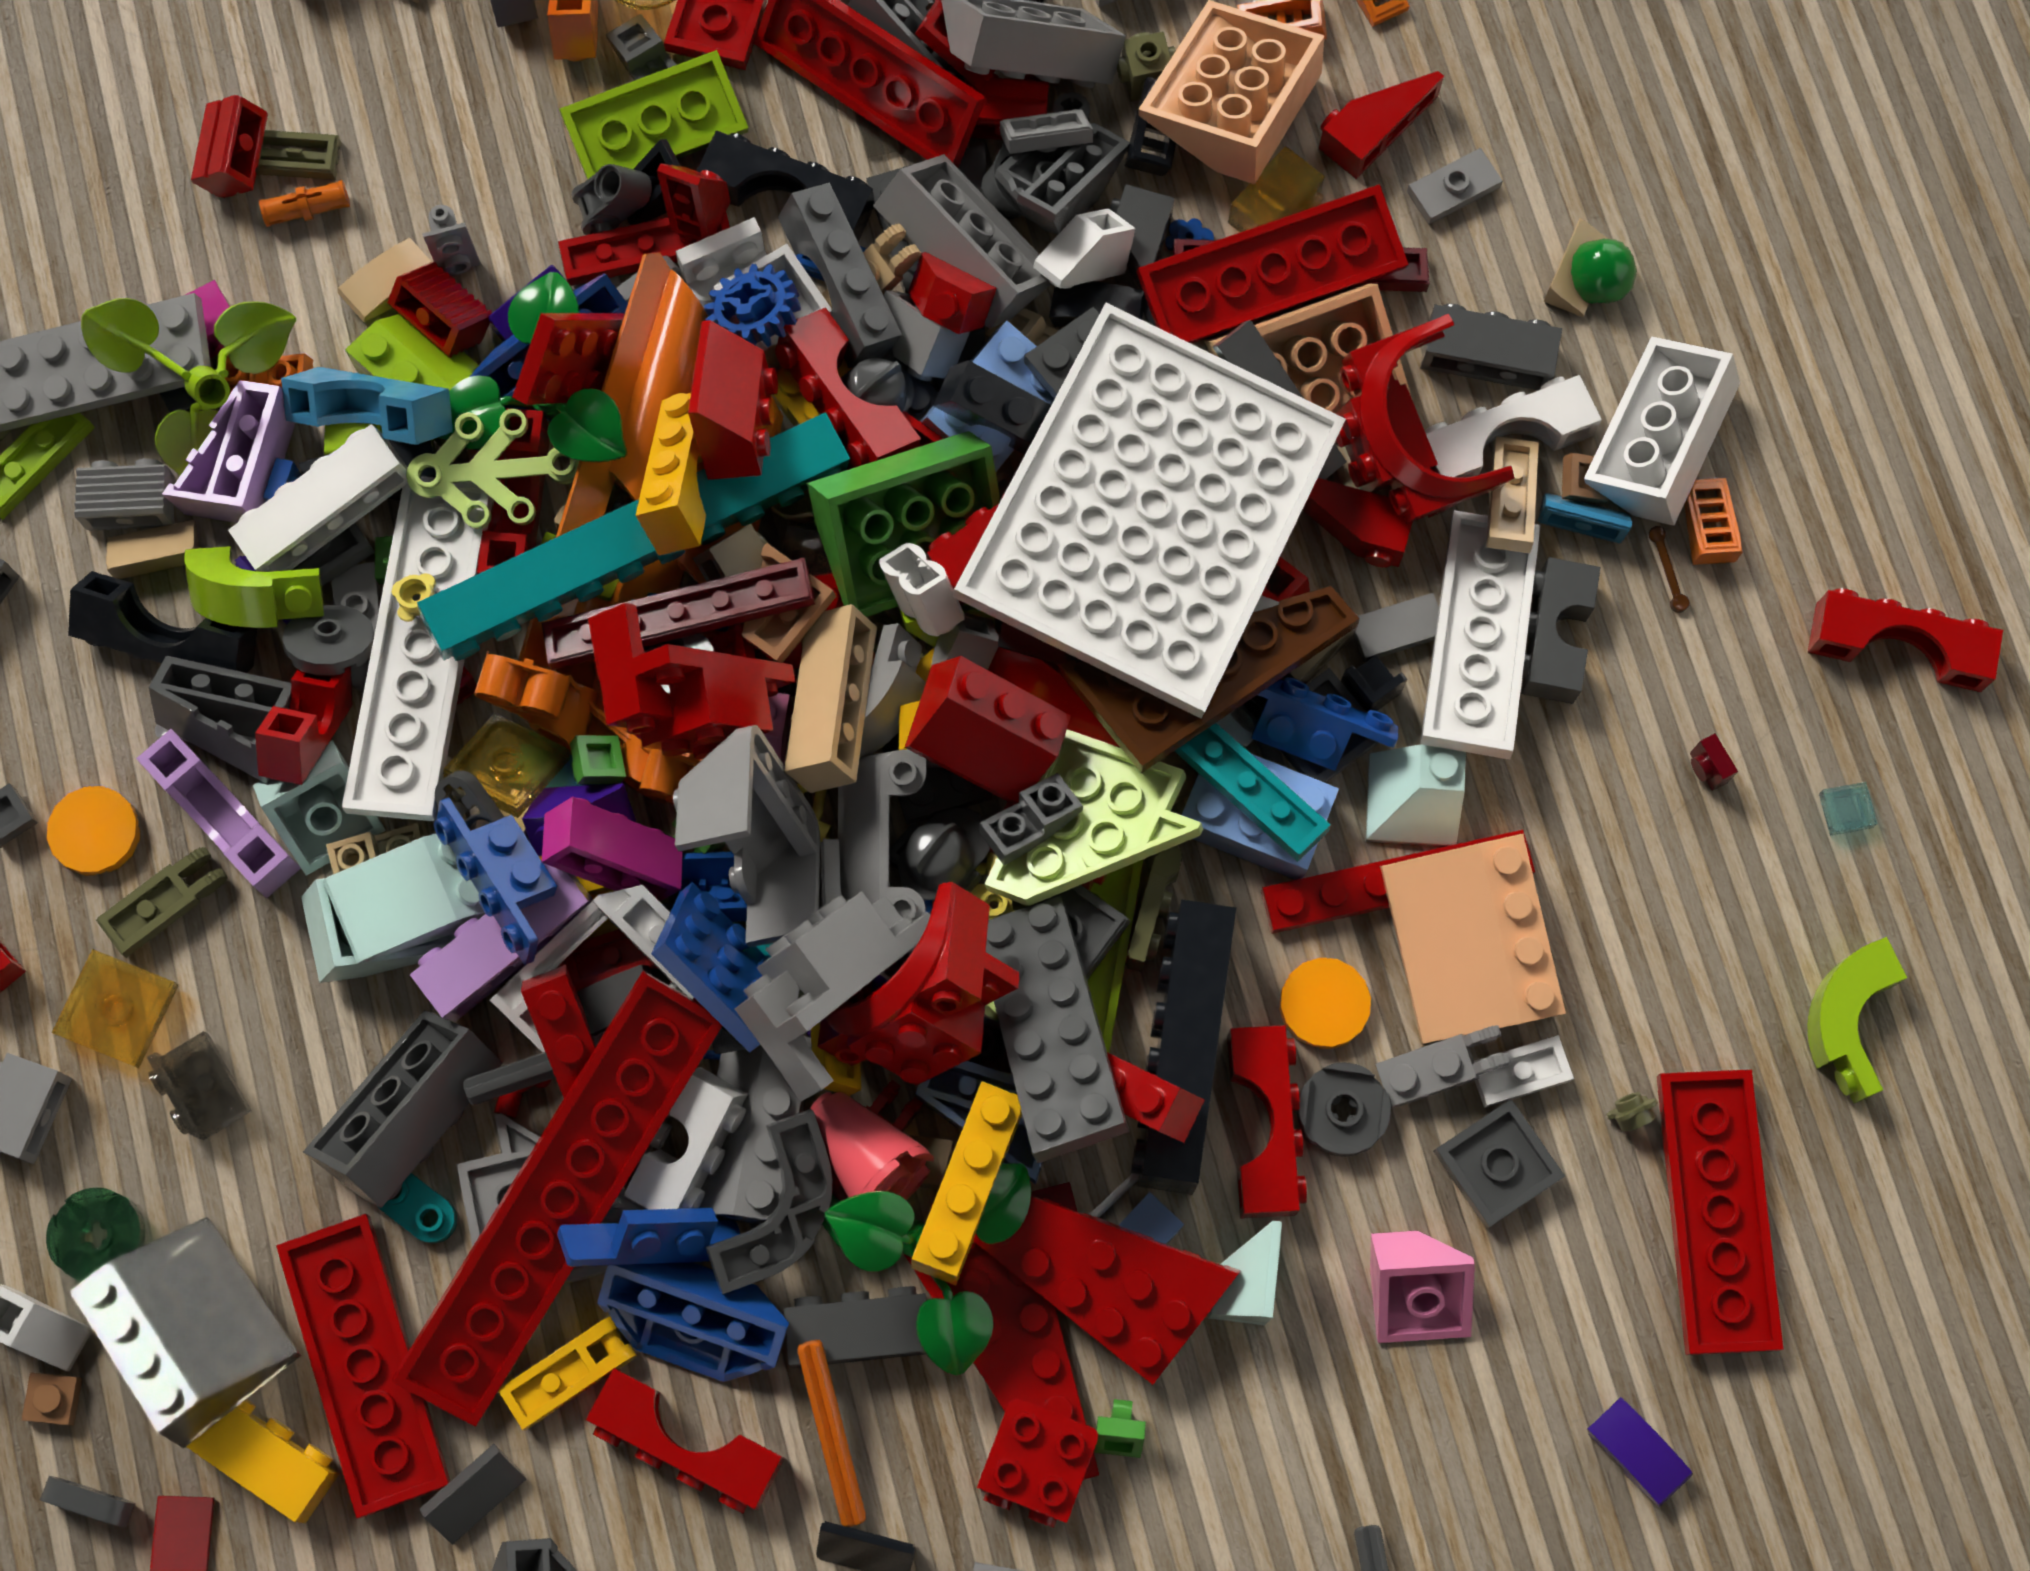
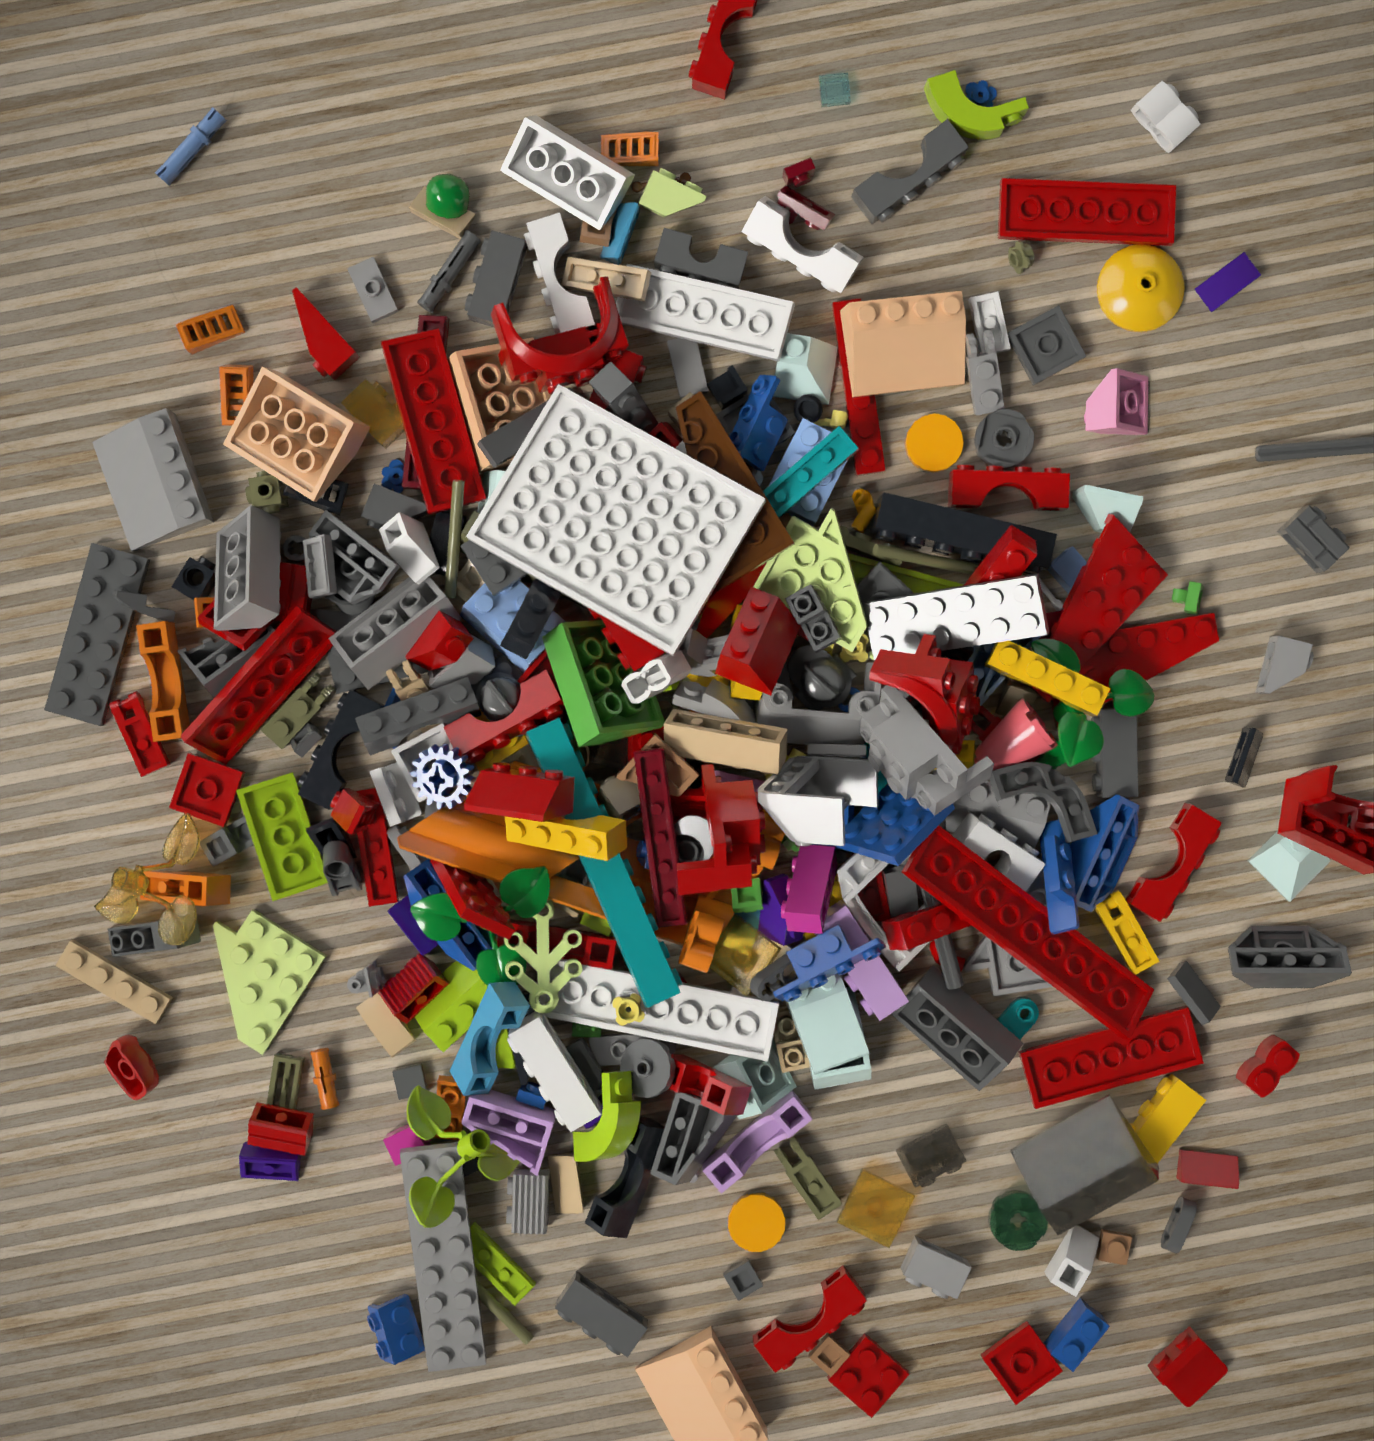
camera: 85 degrees left, 15 degrees up
orange axle [797,1340,866,1527] -> none
red bracket [977,1398,1098,1528] -> none
none -> yellowish green wing [213,909,327,1055]
none -> dark purple slope [239,1142,301,1181]
none -> olive hinge [261,672,335,749]
none -> dark grey tile [290,721,322,758]
none -> dark grey tile [392,1063,428,1100]
none -> dark grey pin [417,230,481,313]
none -> olive bar [445,480,465,598]
none -> dark grey brick [589,362,659,434]
none -> yellowish green slope [638,168,707,218]
none -> white arch [742,196,864,293]
none -> dark red plate [777,185,835,230]
none -> black plate [794,395,823,423]
none -> light yellow hand [814,410,848,429]
none -> dark grey arch [851,119,968,224]
none -> light orange arm [851,488,876,533]
none -> olive bar [873,544,980,575]
none -> blue plant [965,80,997,107]
none -> yellow dish [1097,245,1185,332]
none -> white brick [1131,81,1200,153]

